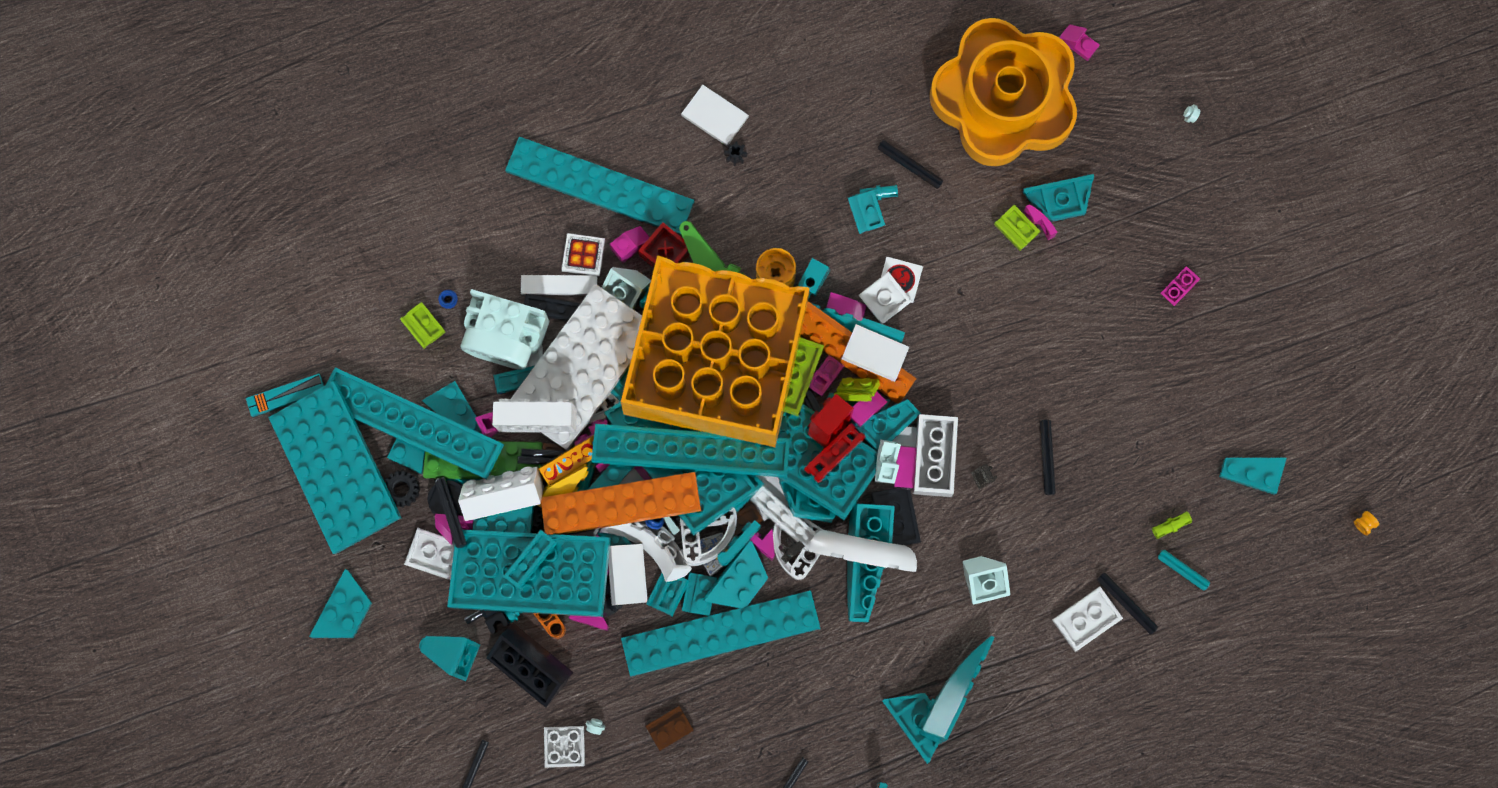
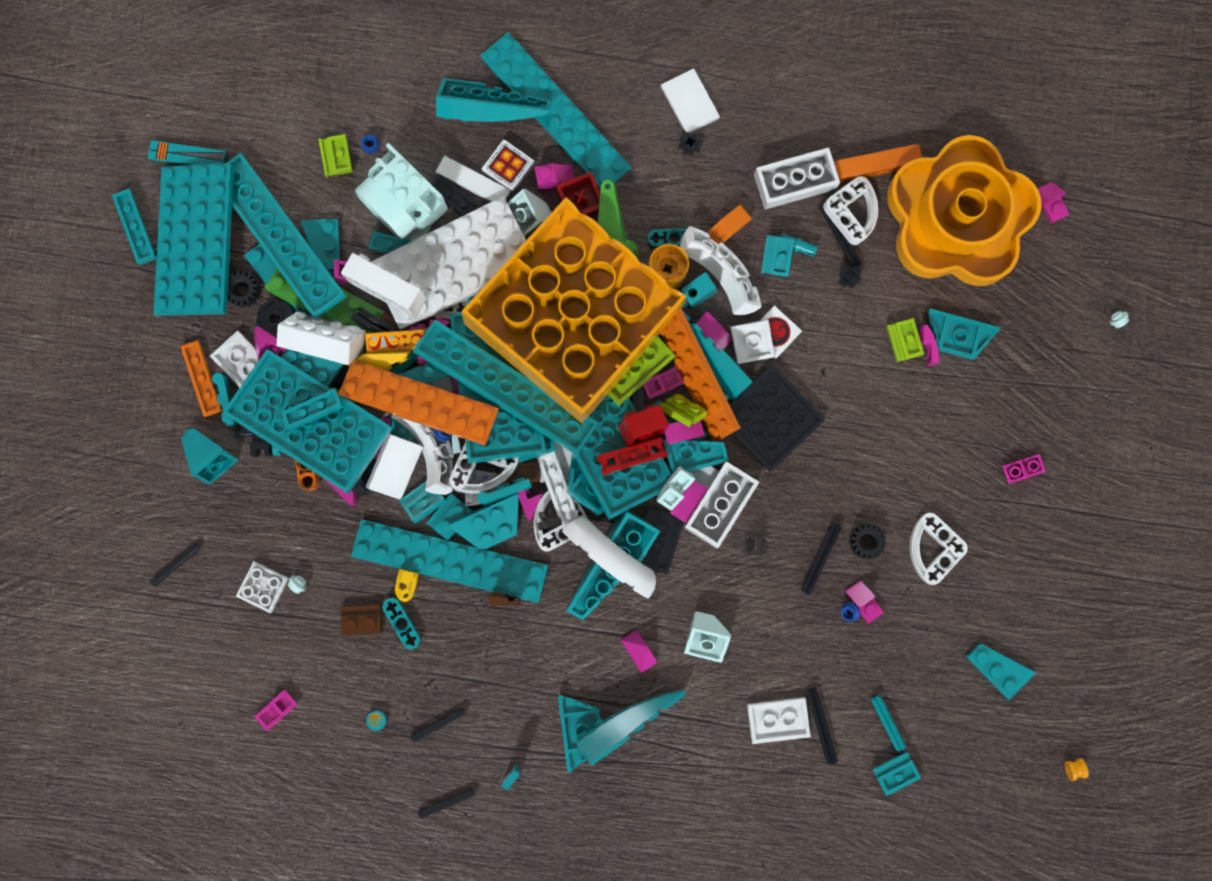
camera: 25 degrees right, 5 degrees up
teal wing [309,569,372,638] -> none
black axle [435,477,467,548] -> none
black slope [486,623,574,708] -> none
white tile [842,324,909,382] -> none
lime pin [1152,511,1192,539] -> none
none -> teal plate [112,188,157,265]
none -> orange tile [180,340,223,418]
none -> teal plate [212,373,239,427]
none -> teal beam [383,598,421,649]
none -> yellow rock [395,569,419,602]
none -> teal wedge [436,78,551,122]
none -> reddish brown plate [488,592,519,607]
none -> dark pink slope [621,629,658,673]
none -> teal beam [647,228,688,249]
none -> white brick [680,226,761,315]
none -> orange slope [707,204,753,244]
none -> black plate [730,365,825,473]
none -> white brick [754,148,840,210]
none -> white beam [823,176,878,245]
none -> orange beam [834,144,923,183]
none -> black gear [838,265,862,288]
none -> blue plate [841,602,860,622]
none -> dark pink slope [844,581,884,624]
none -> black tyre [849,524,887,559]
none -> teal plate [872,751,921,796]
none -> white beam [910,513,968,585]

